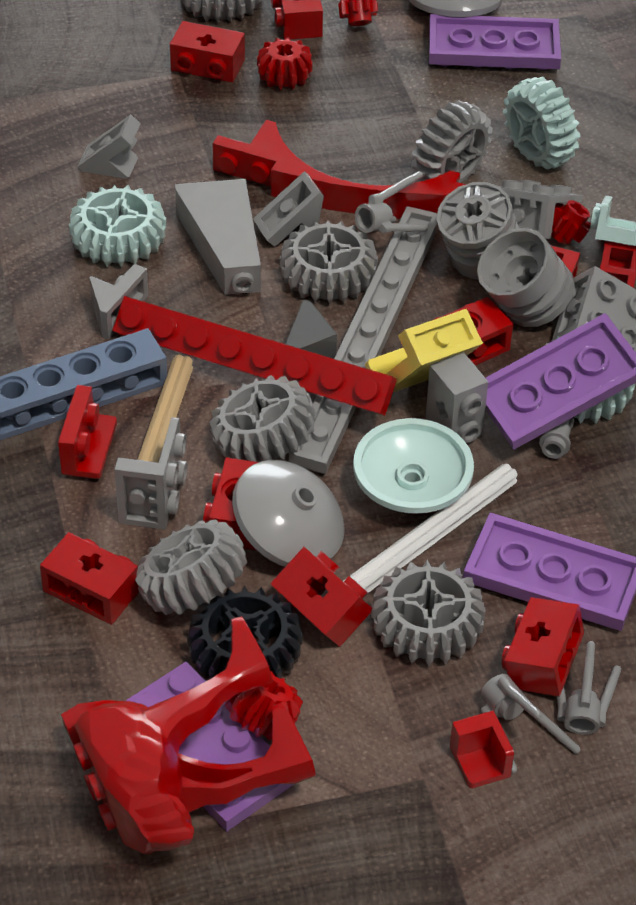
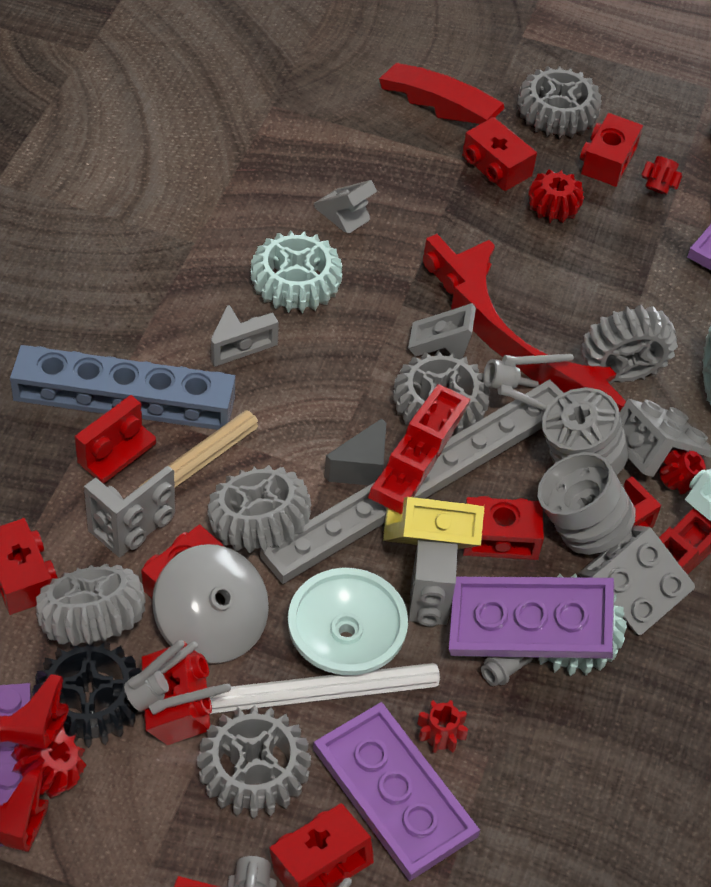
camera: 30 degrees right, 5 degrees up
red plate [112,296,397,416] -> none
light grey slope [175,179,261,295] -> none
none -> light grey plant [124,640,231,715]
none -> red slope [368,384,471,515]
none -> red slope [379,63,505,124]
none -> red gear [417,700,468,753]

